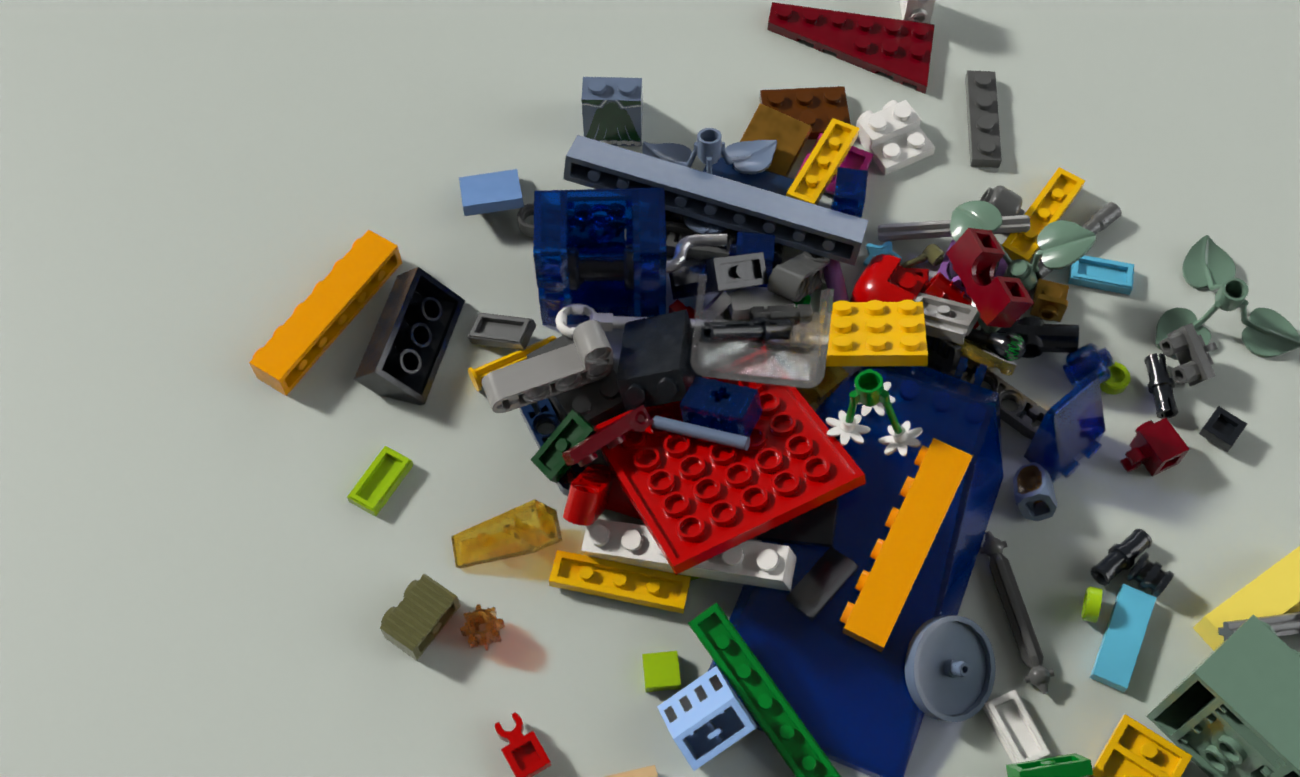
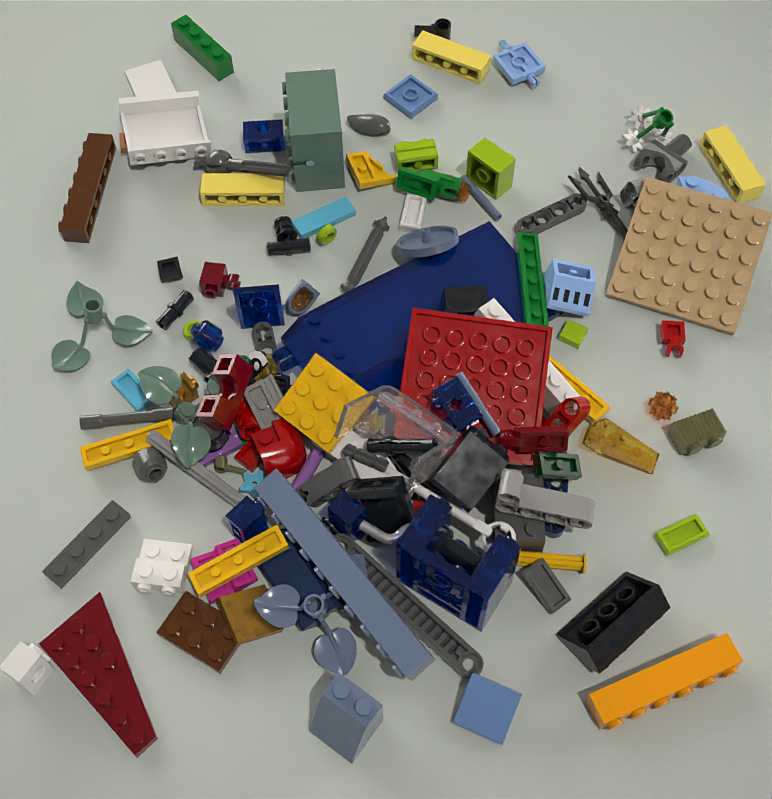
camera: 145 degrees left, 0 degrees up
plant [826,369,923,457] -> none
light orange brick [839,438,973,652] -> none
dark grey hips [1159,323,1218,386] -> none

